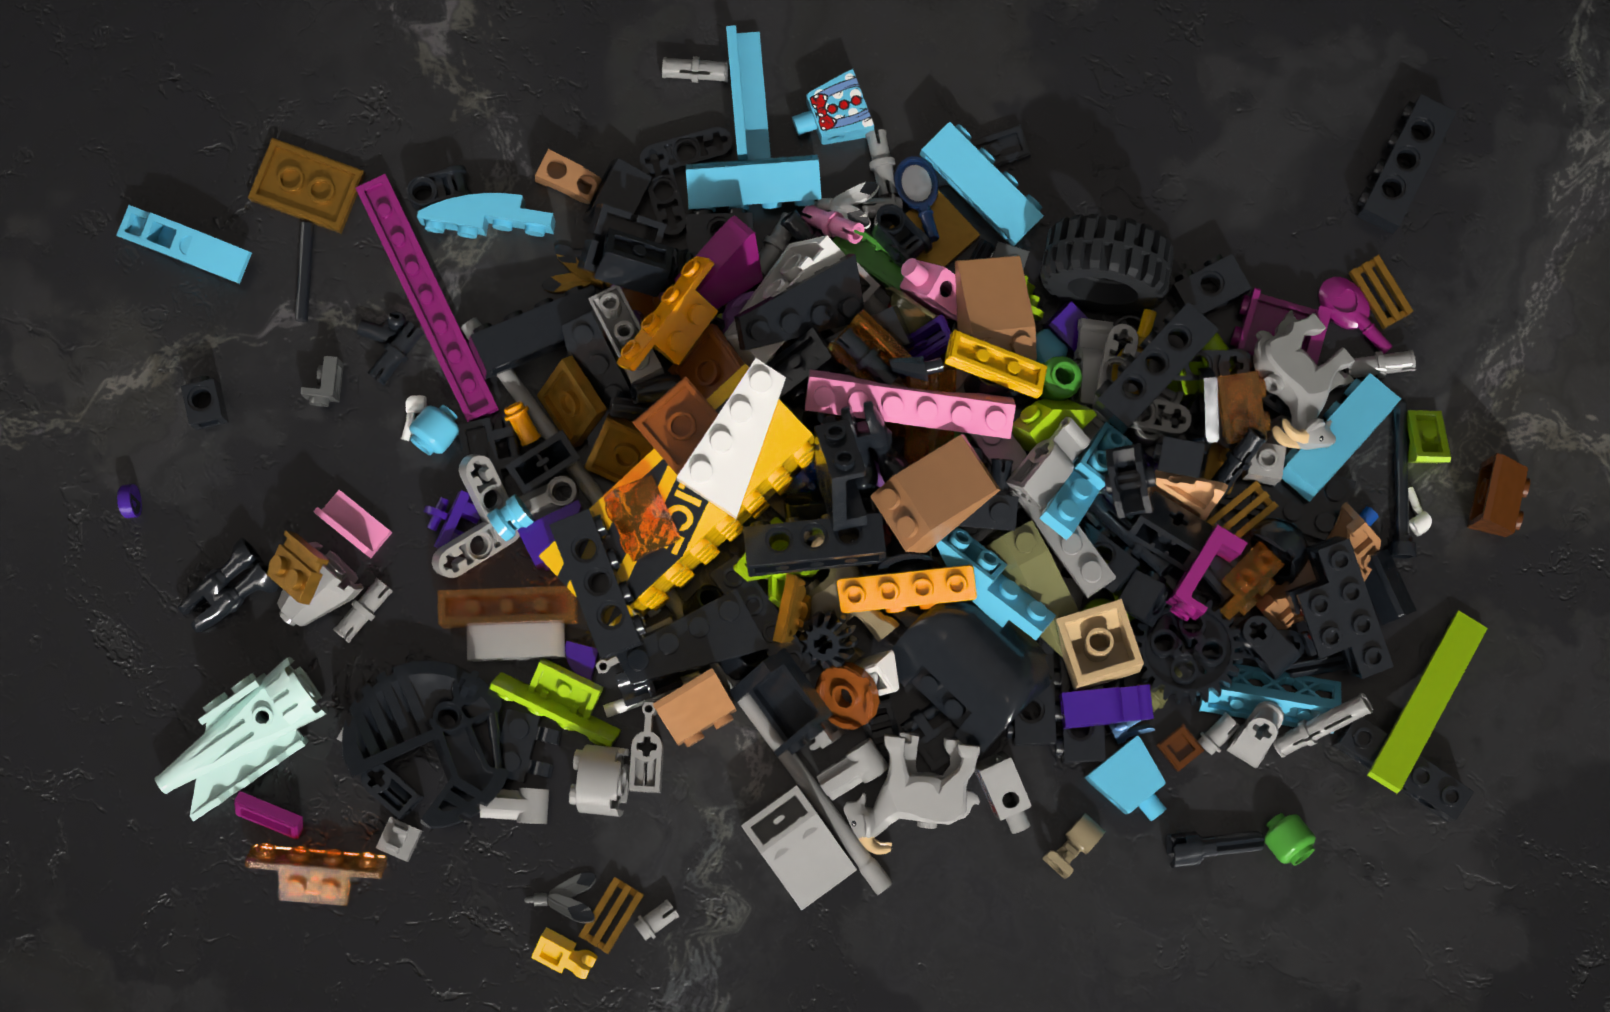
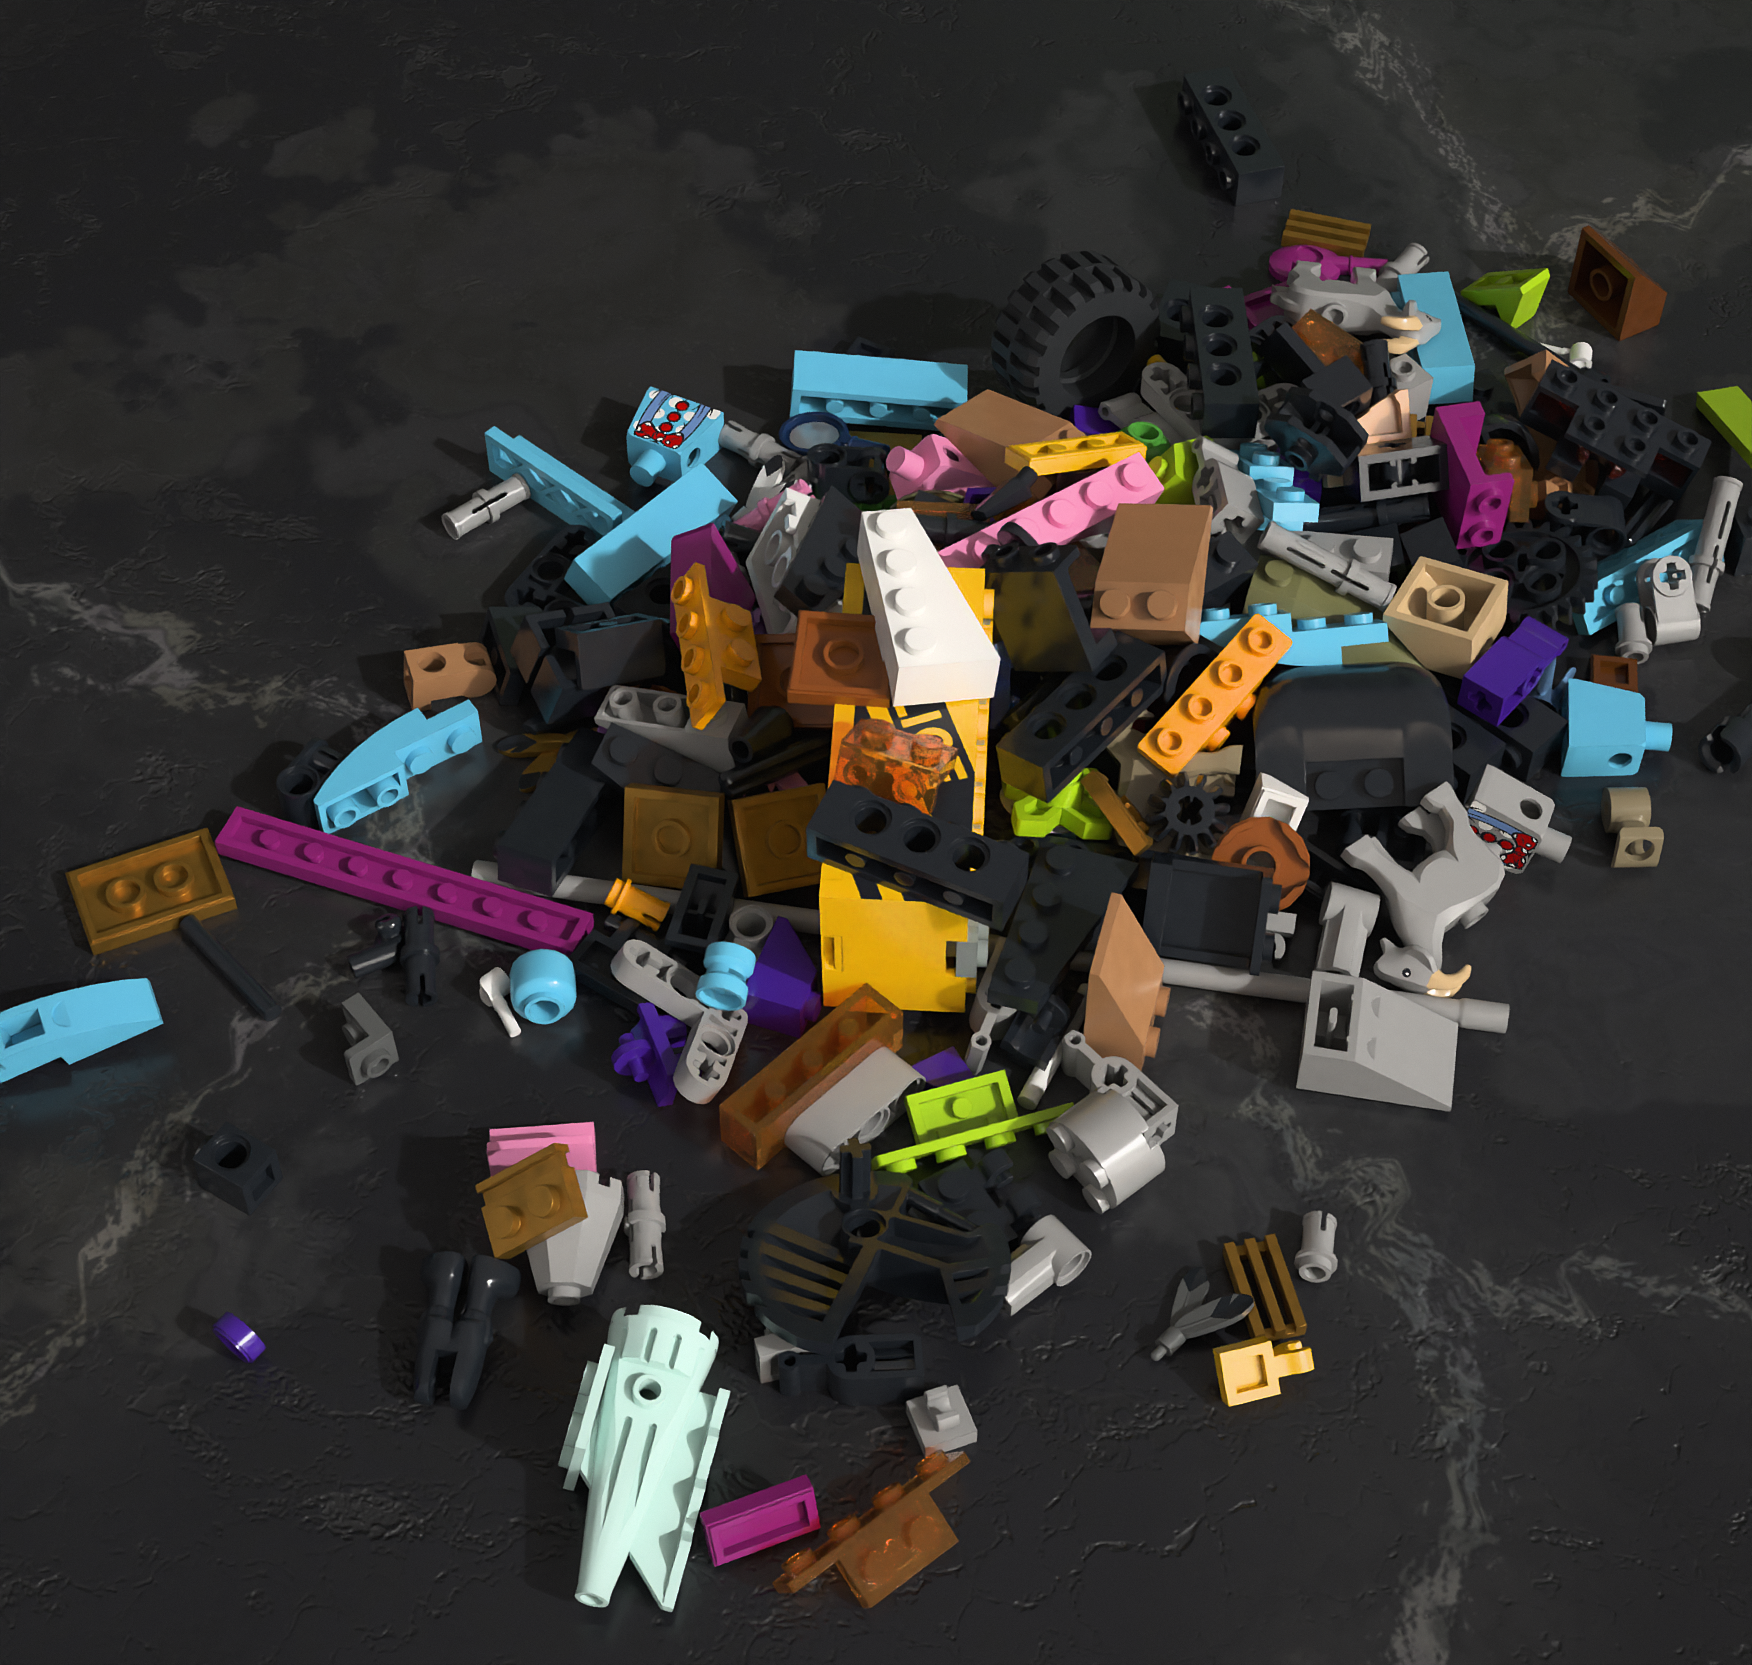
camera: 45 degrees left, 30 degrees down
none -> light grey pin [1257,521,1397,612]

